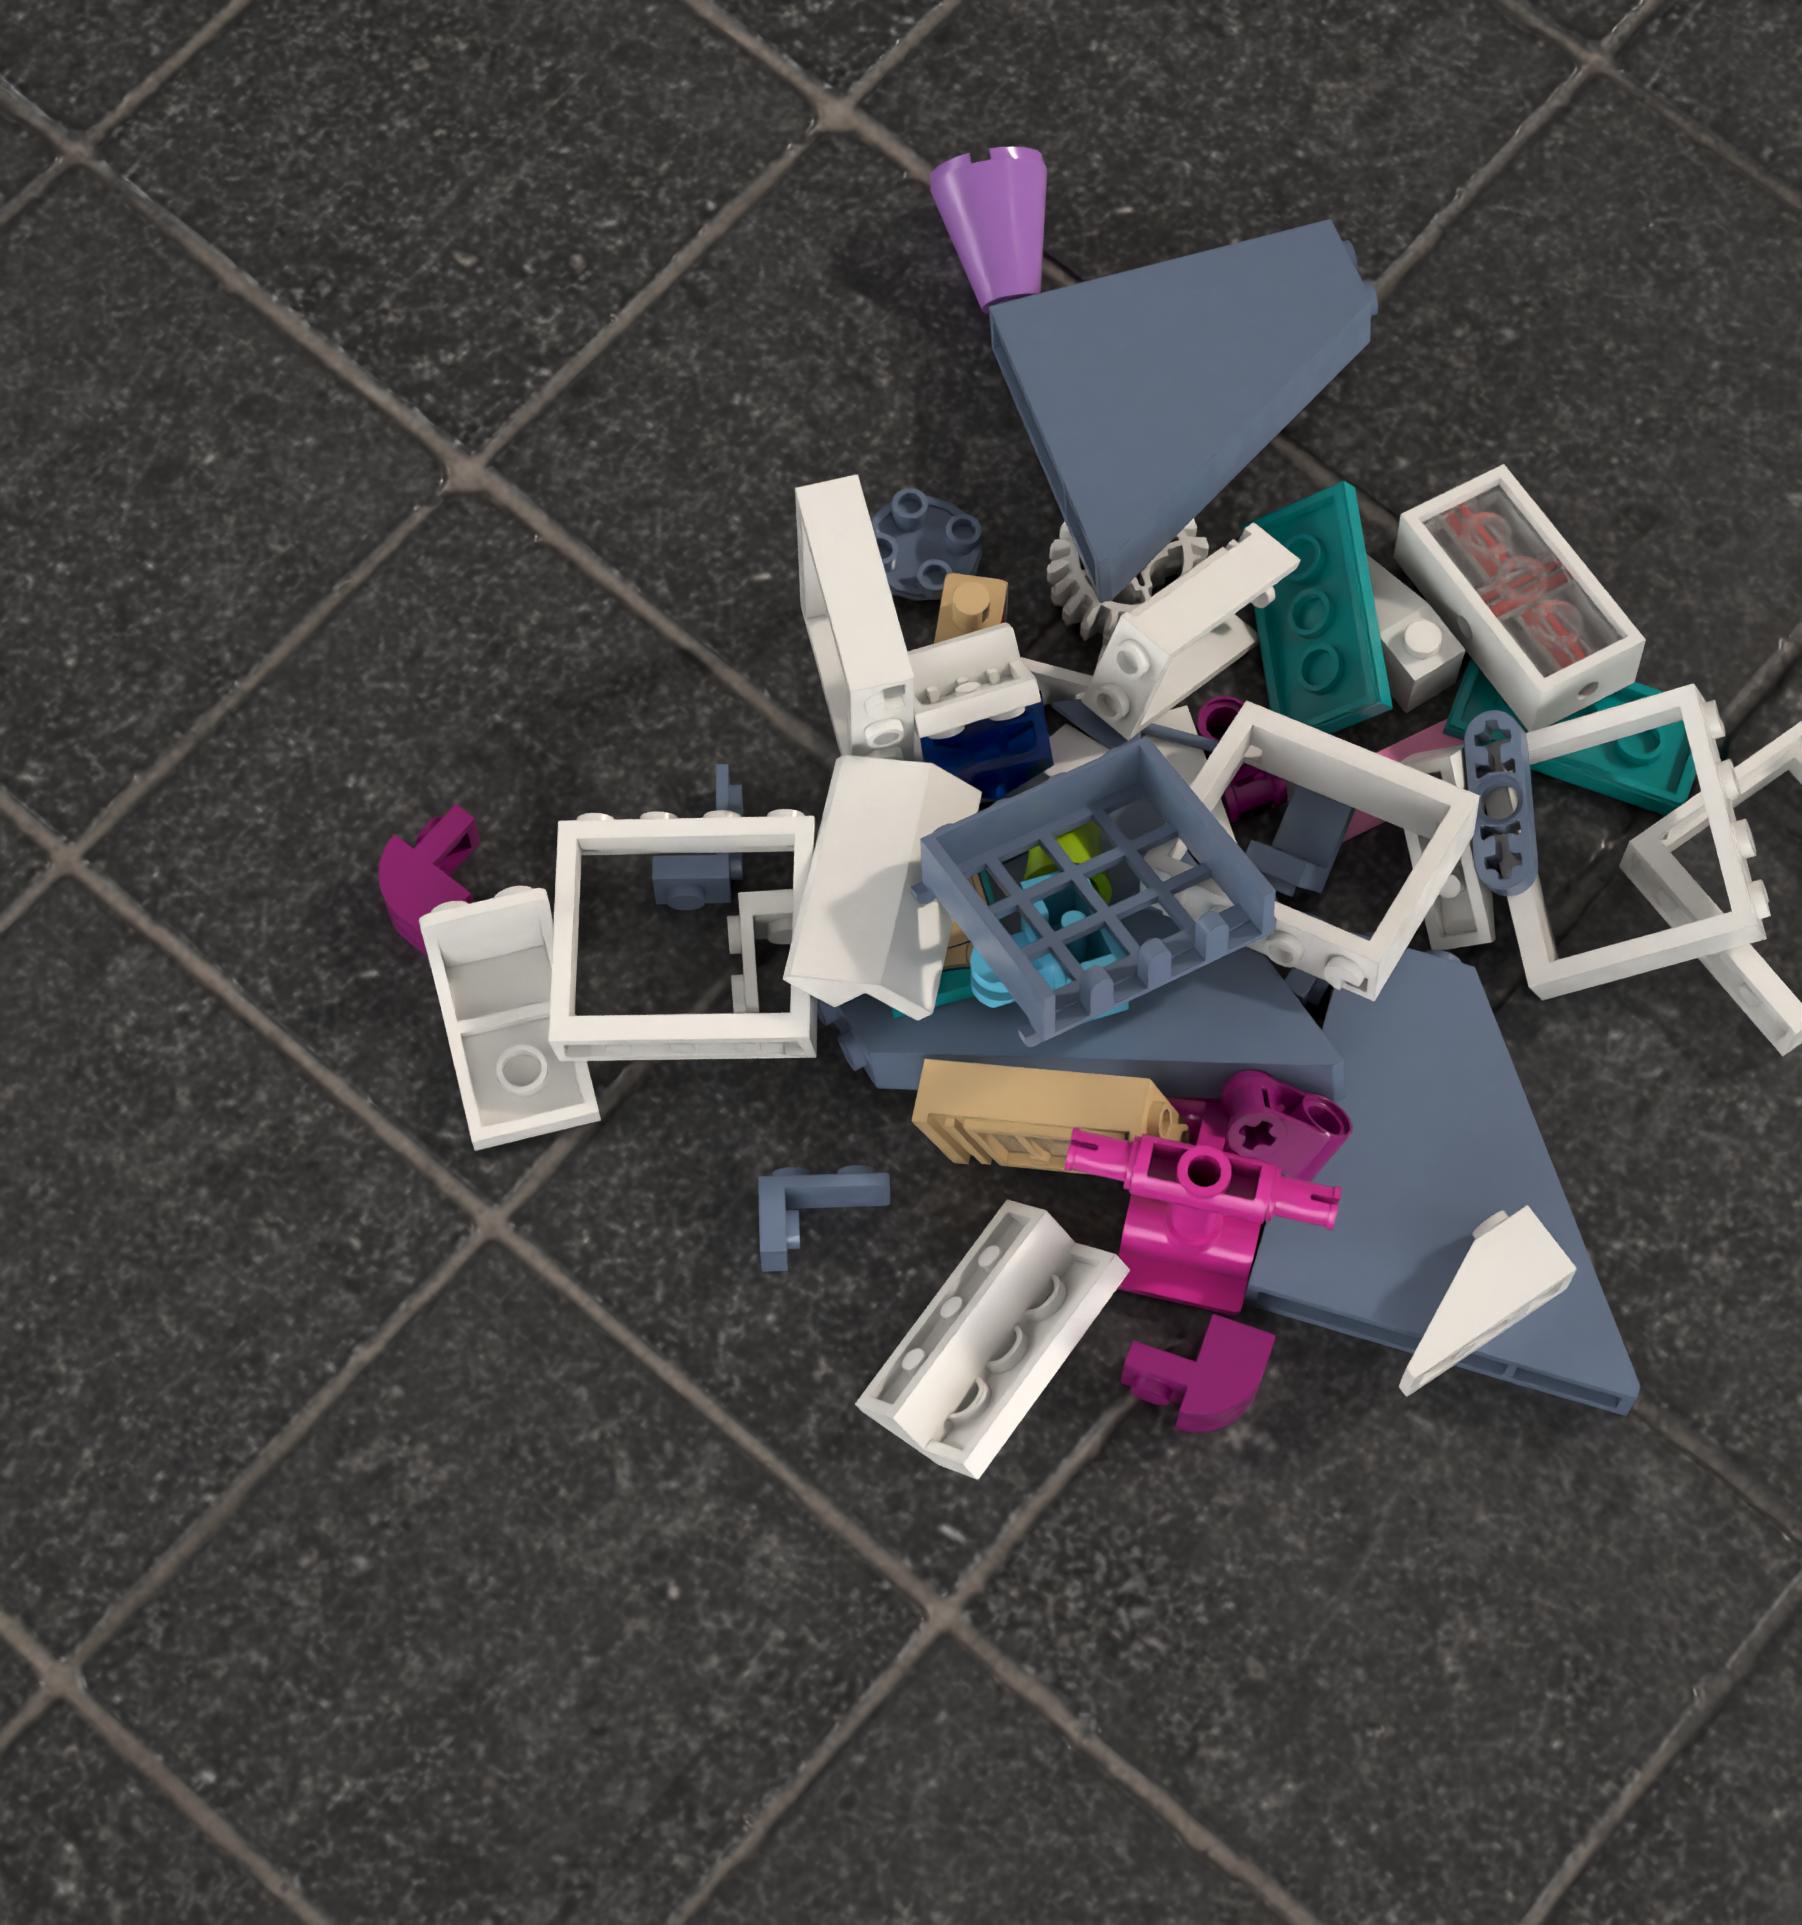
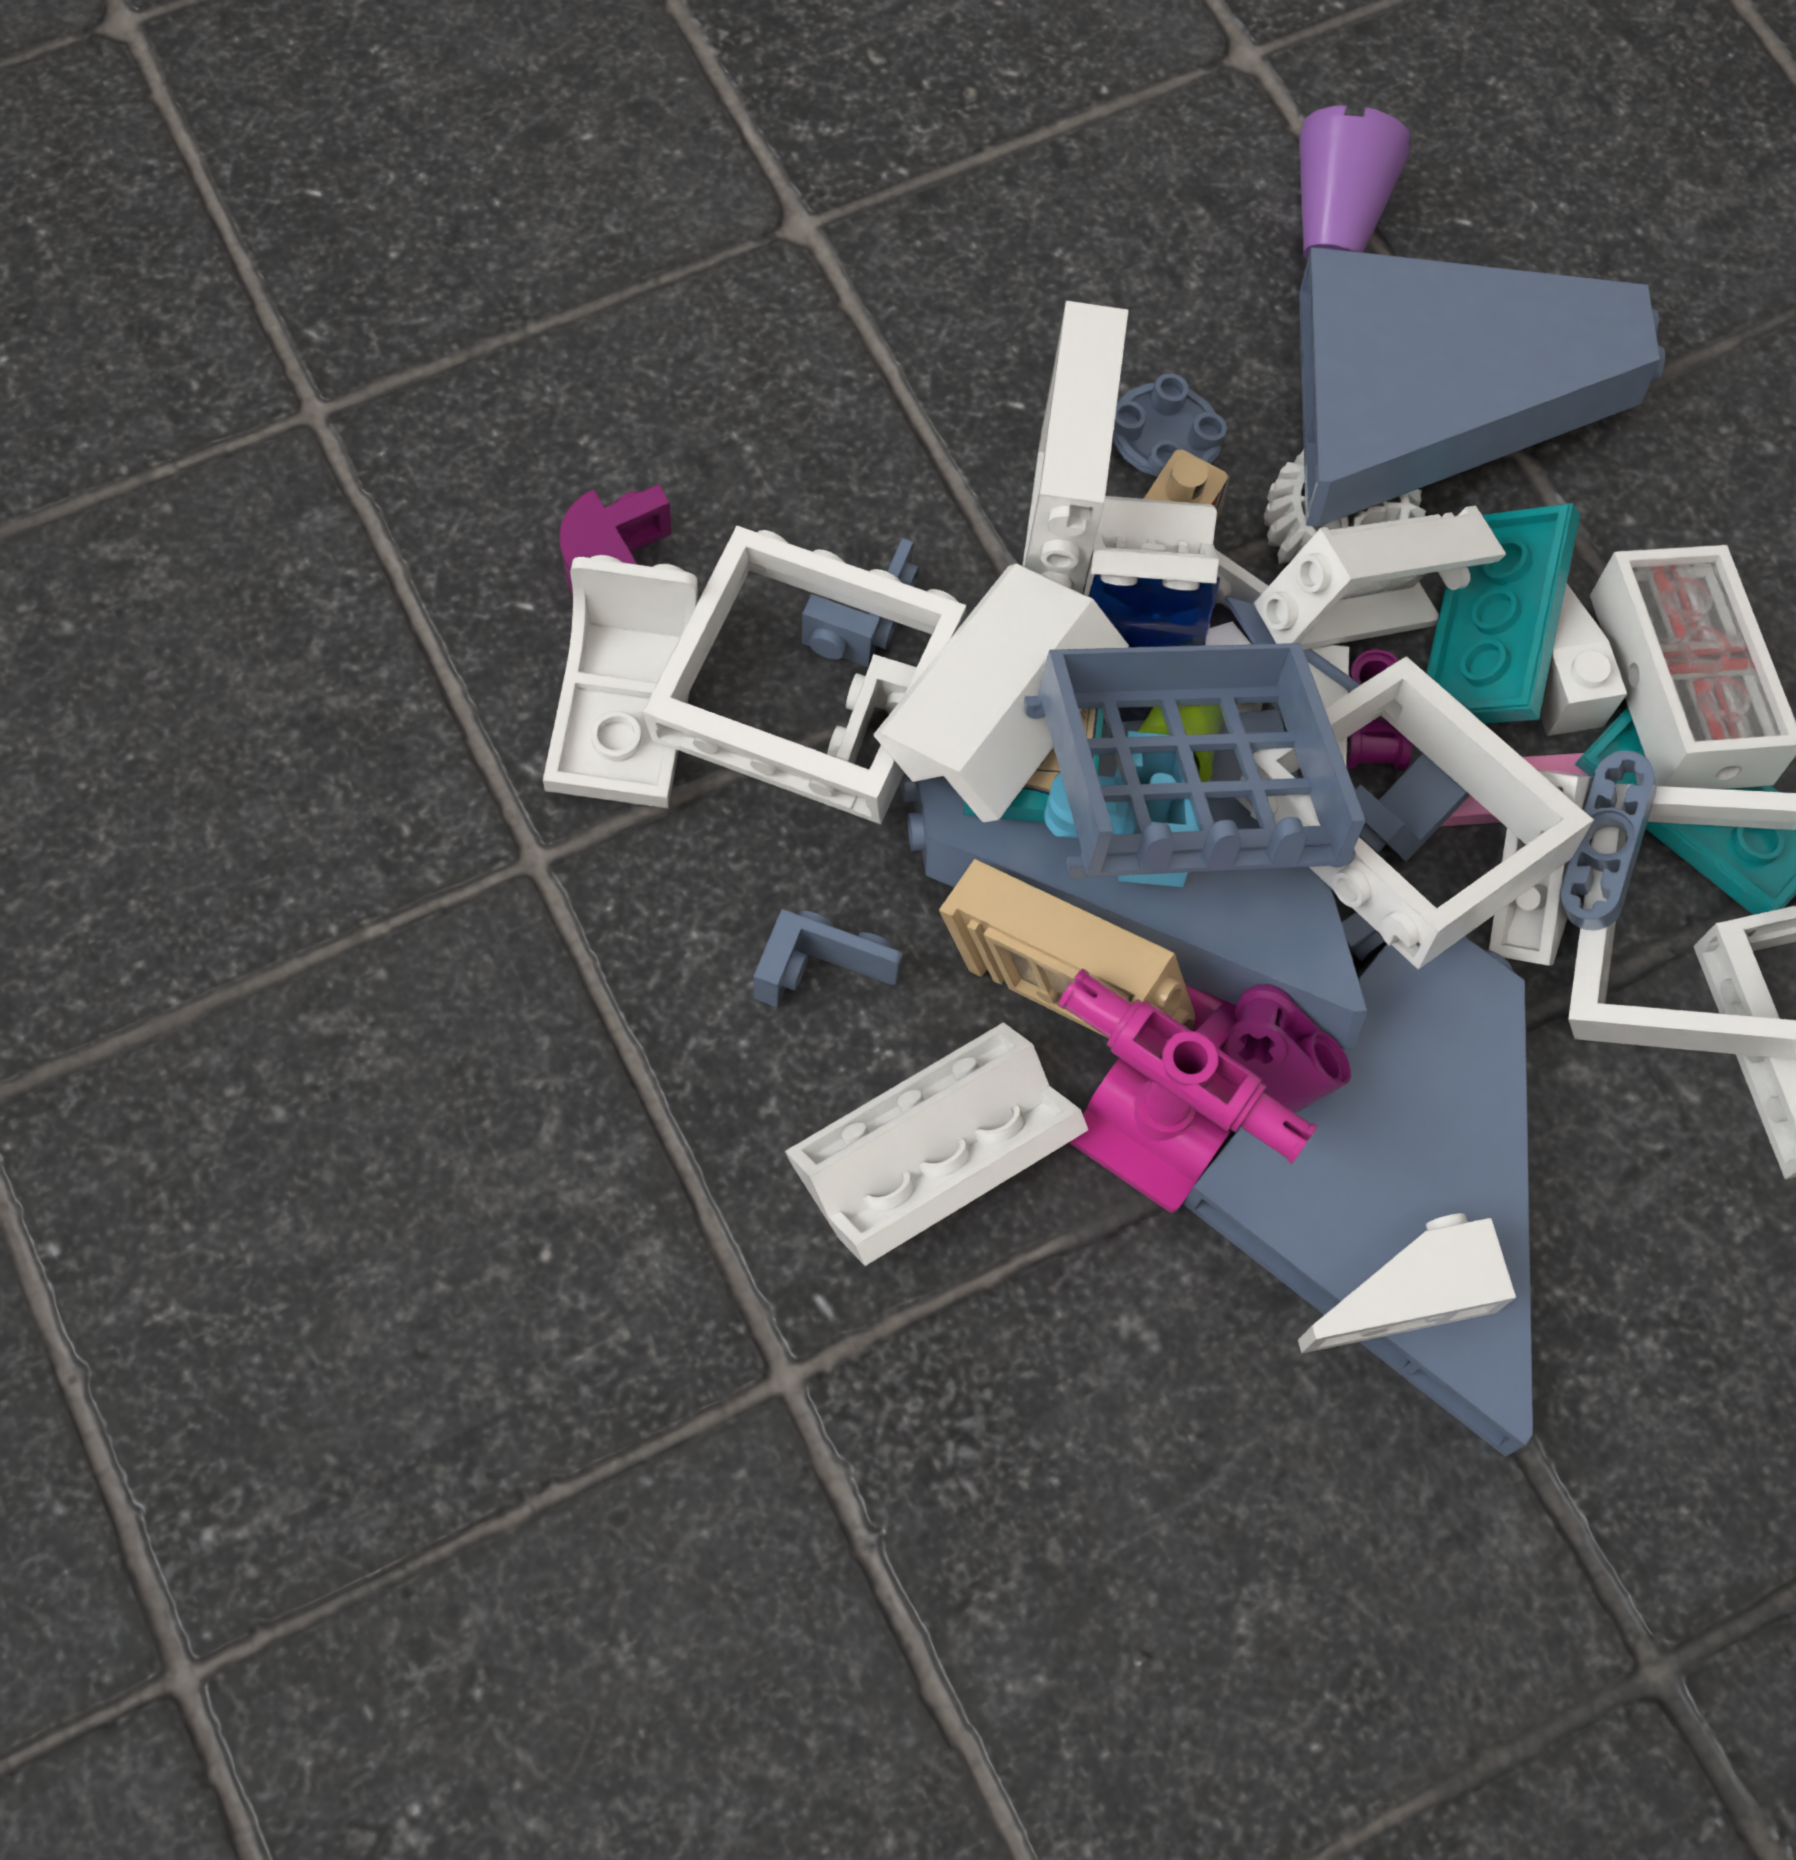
camera: 15 degrees right, 0 degrees up
magenta brick [1121,1314,1276,1432] -> none

